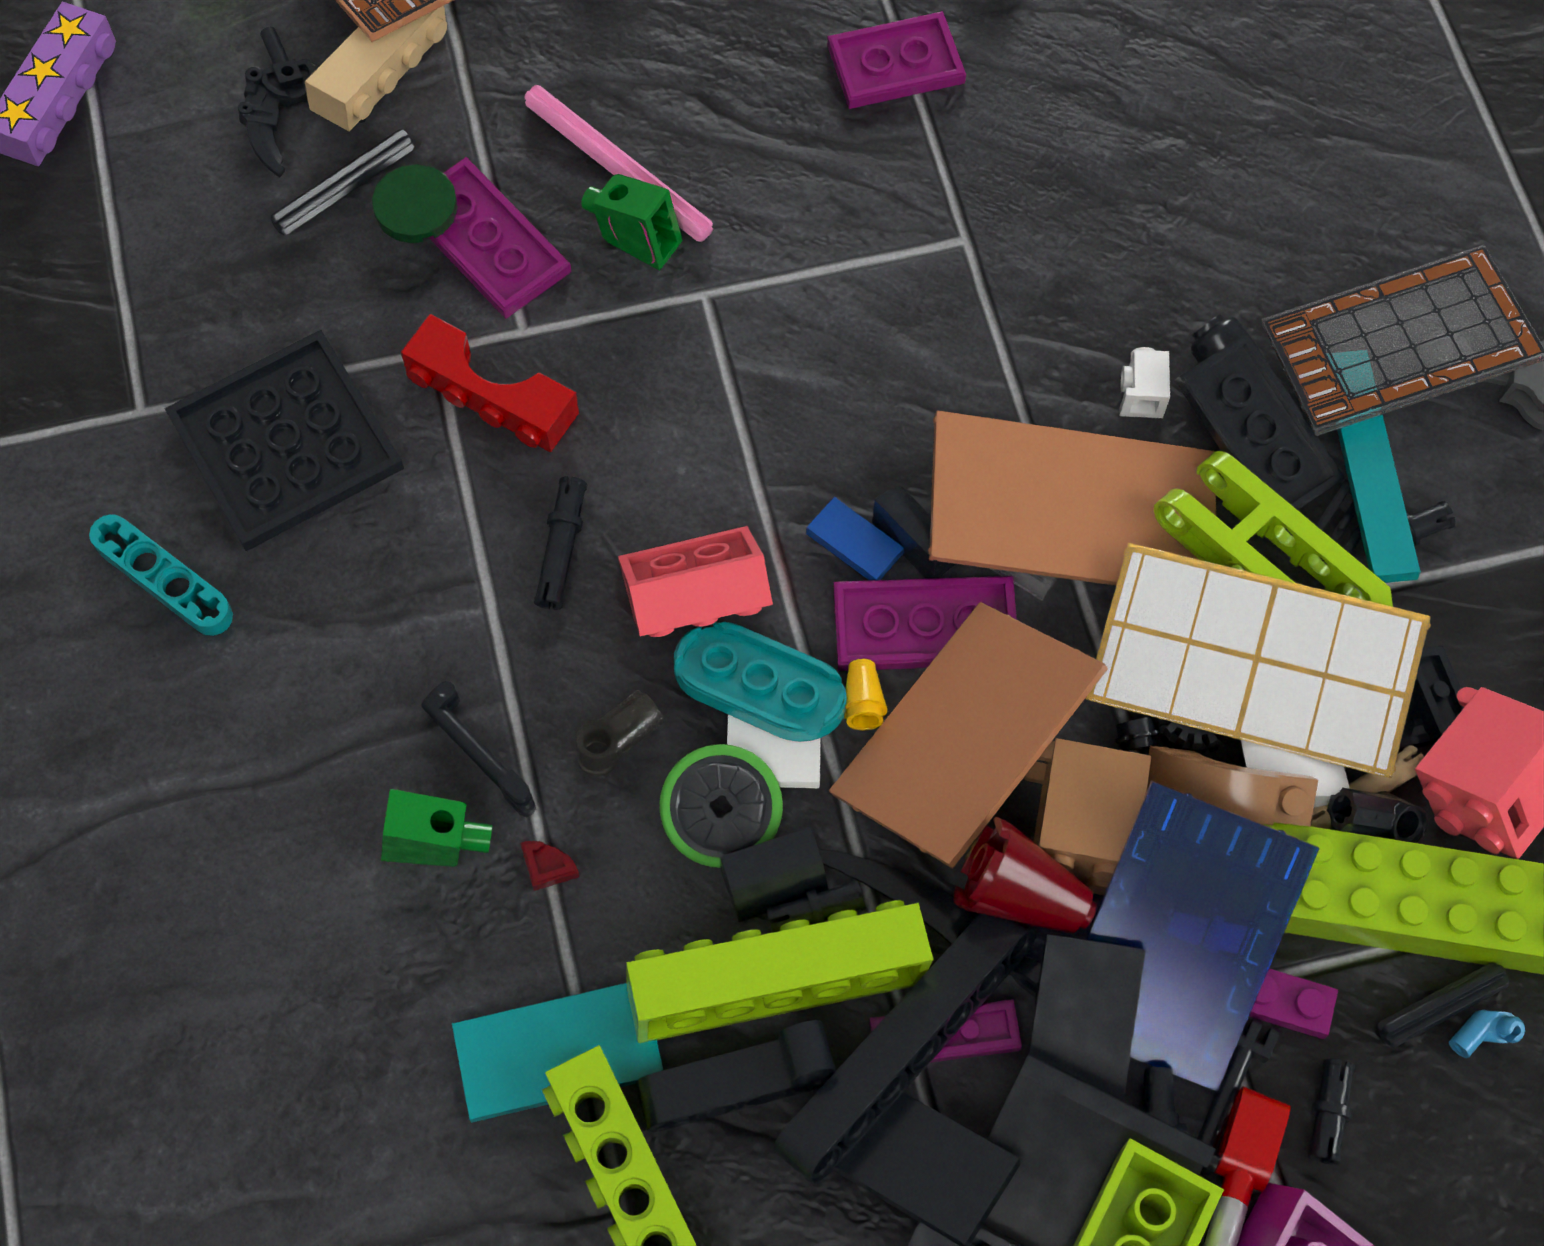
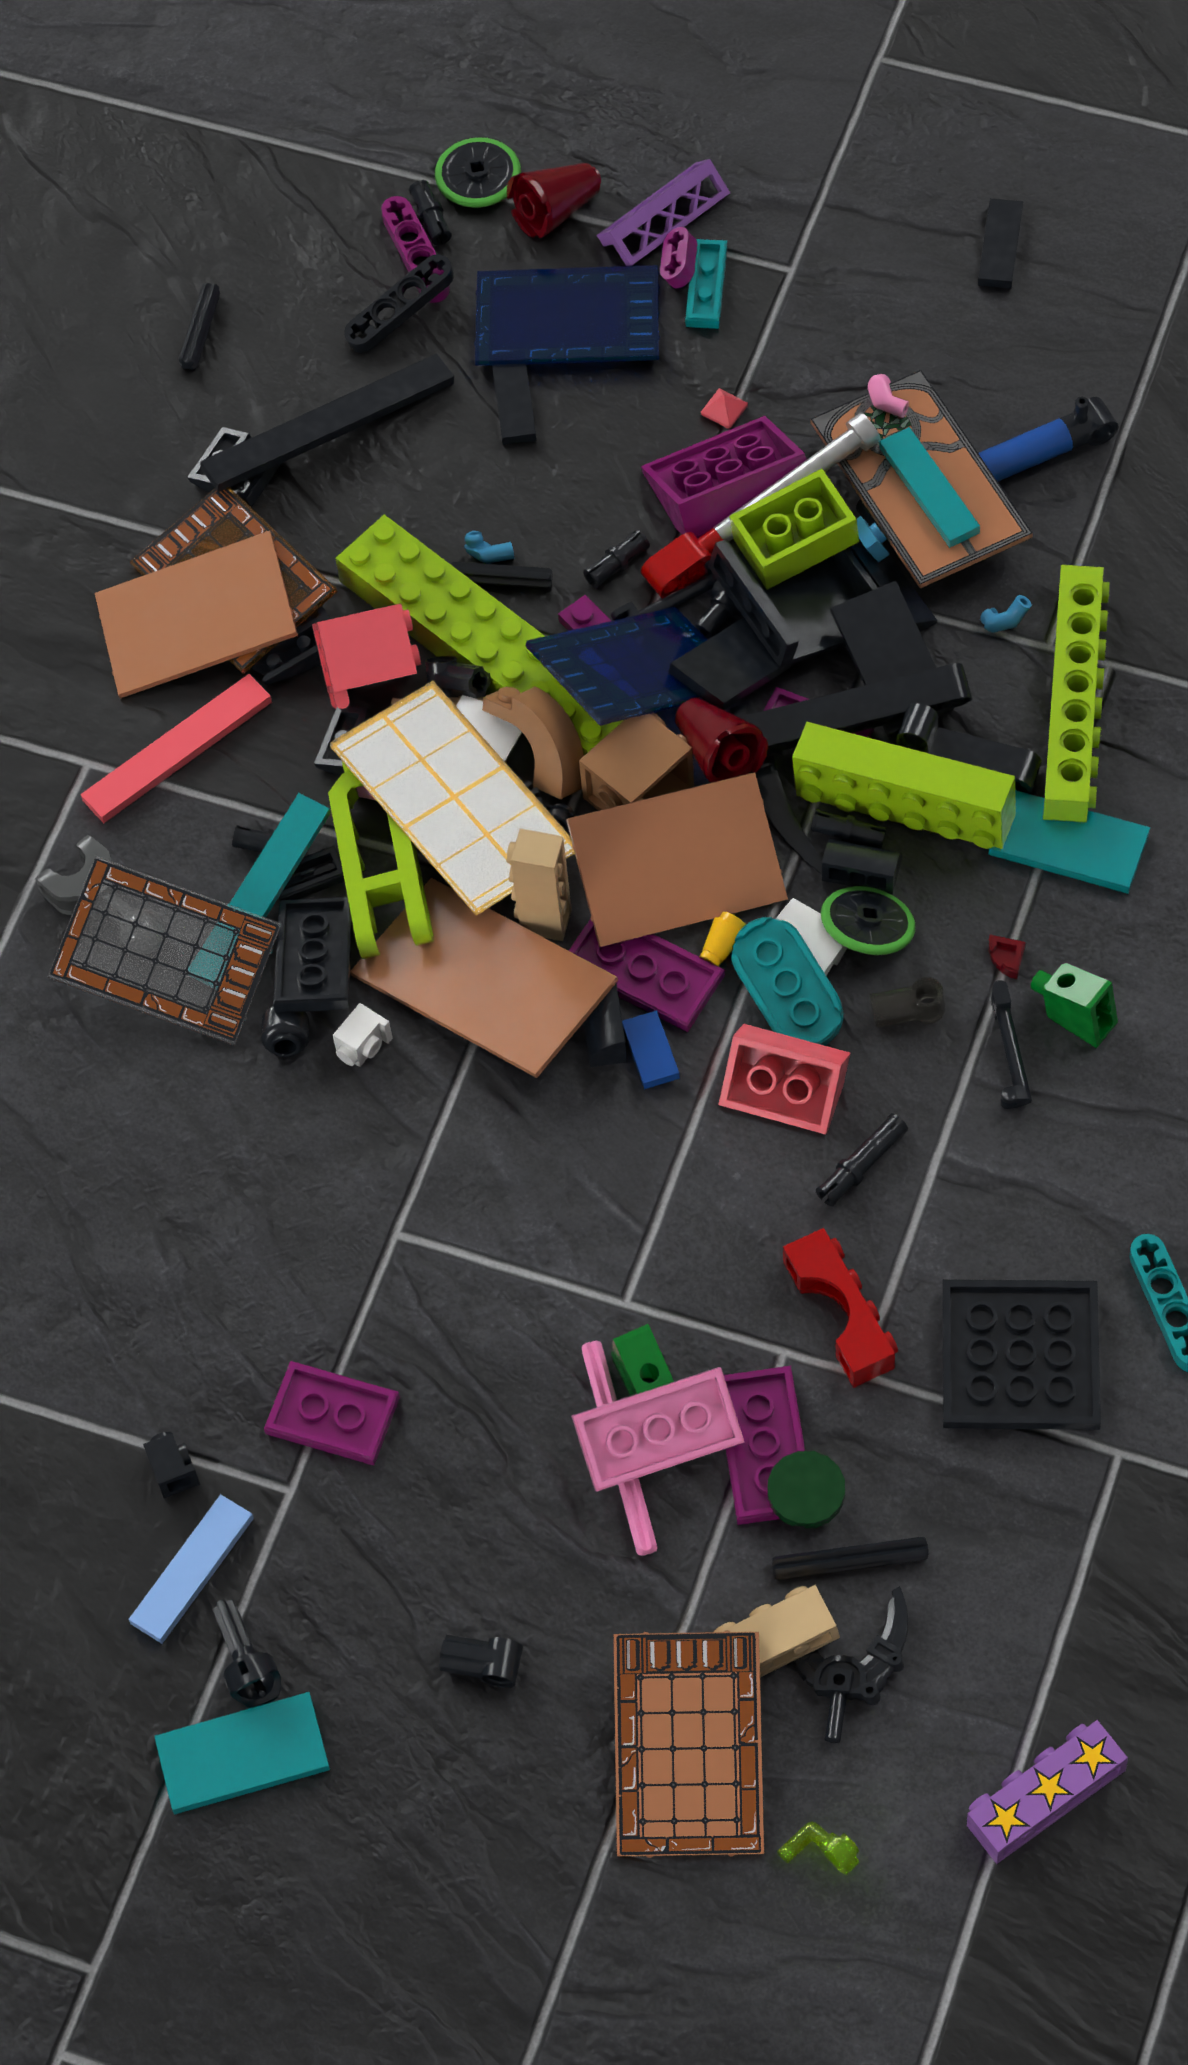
camera: 140 degrees left, 5 degrees down
none -> tan brick [506,828,572,941]
none -> bright pink tile [571,1367,745,1491]

